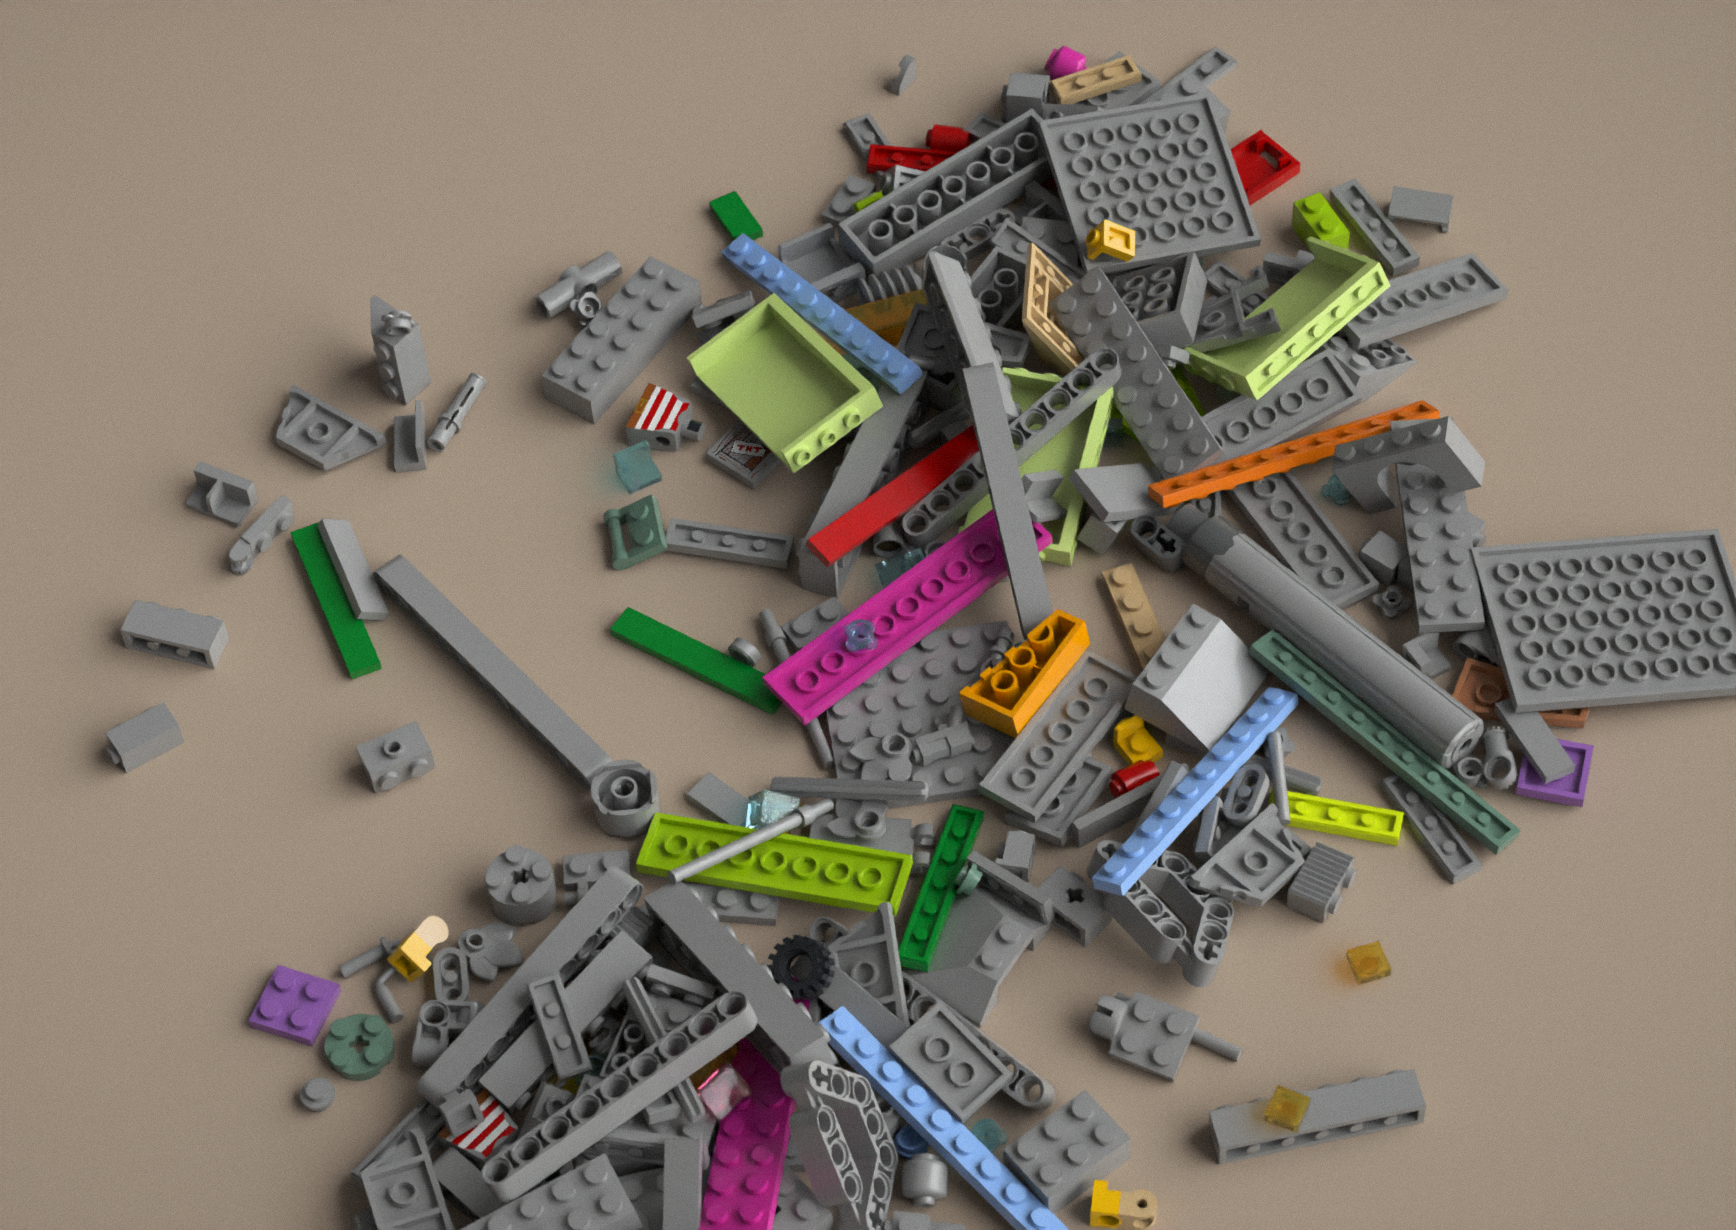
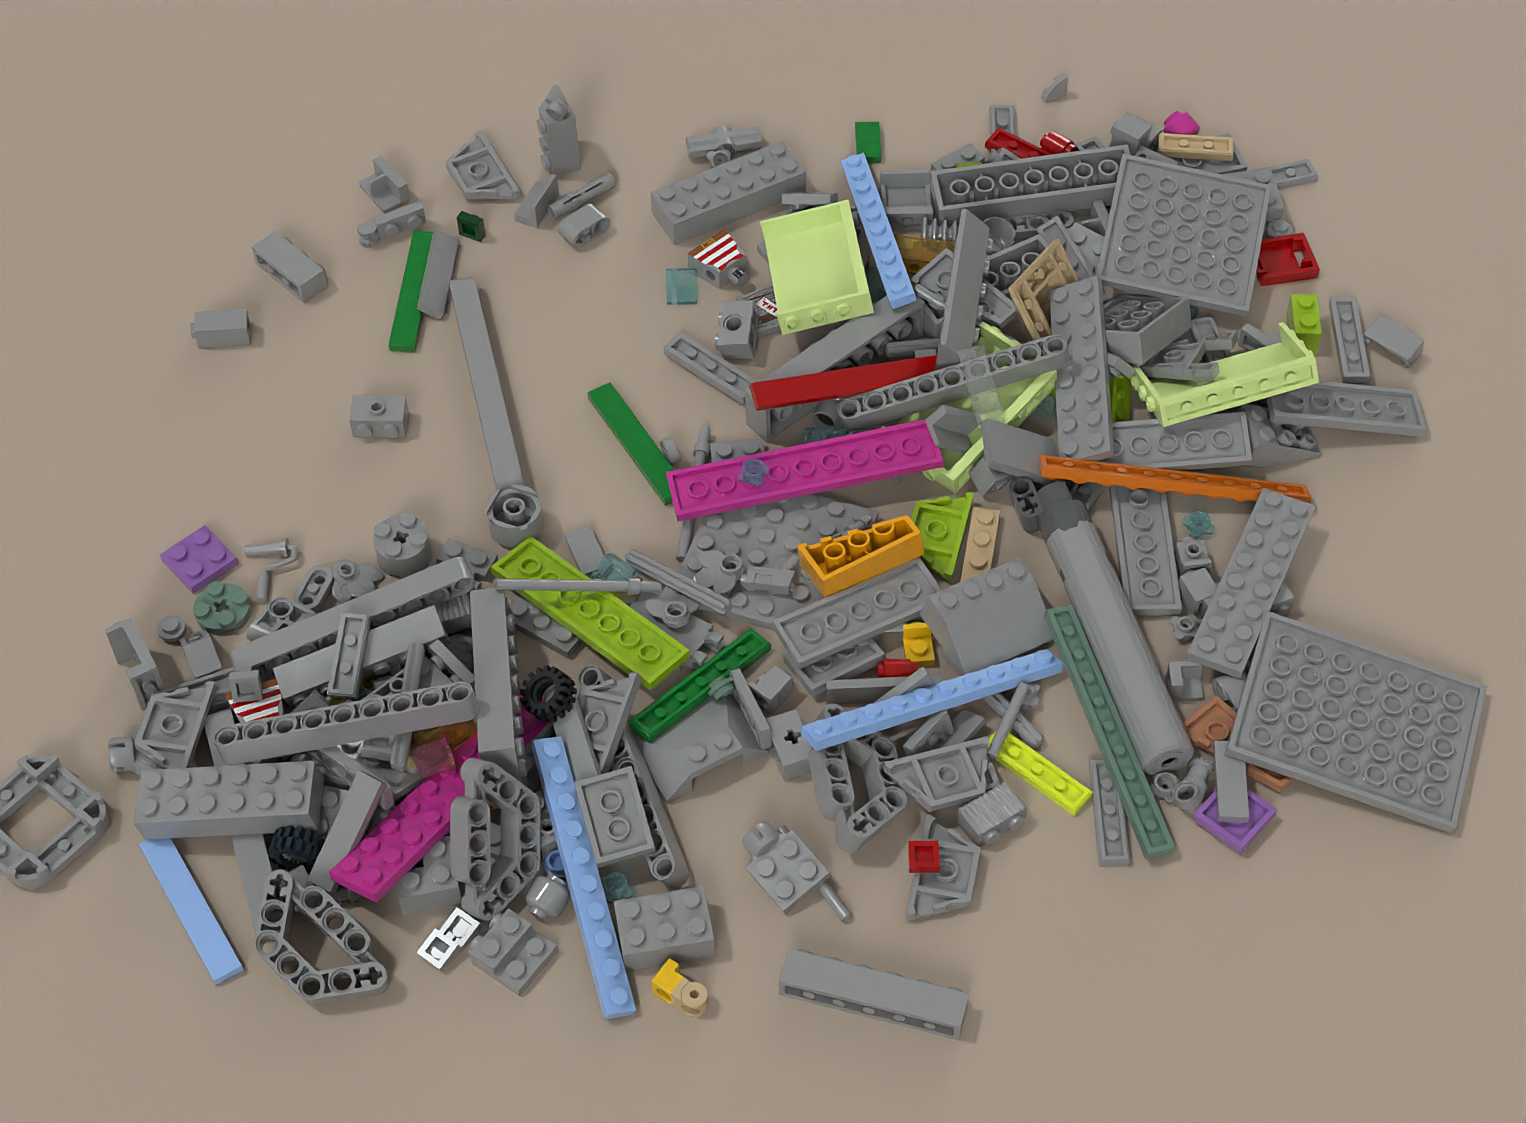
camera: 25 degrees right, 0 degrees up
yellow leg [386,916,449,983] -> none
sand green plate [603,494,667,570] -> none
light grey beam [961,362,1053,640] -> none
yellow bracket [1086,219,1135,262] -> none
light grey plate [1223,764,1270,827] -> none
clear yellow plate [1264,1085,1311,1133] -> none
light grey arch [1332,416,1485,514] -> none
clear yellow plate [1346,941,1391,985] -> none
none -> light grey panel [105,618,165,710]
none -> light grey slope [178,629,222,678]
none -> dark green plate [456,211,486,243]
none -> light grey beam [558,204,610,248]
none -> light grey brick [715,300,760,359]
none -> light grey wing [906,814,981,920]
none -> red plate [908,840,940,873]
none -> lime wing [911,492,974,582]
none -> clear tile [957,344,1005,430]
none -> light grey brick [1174,536,1212,577]
none -> light grey plate [1267,219,1292,238]

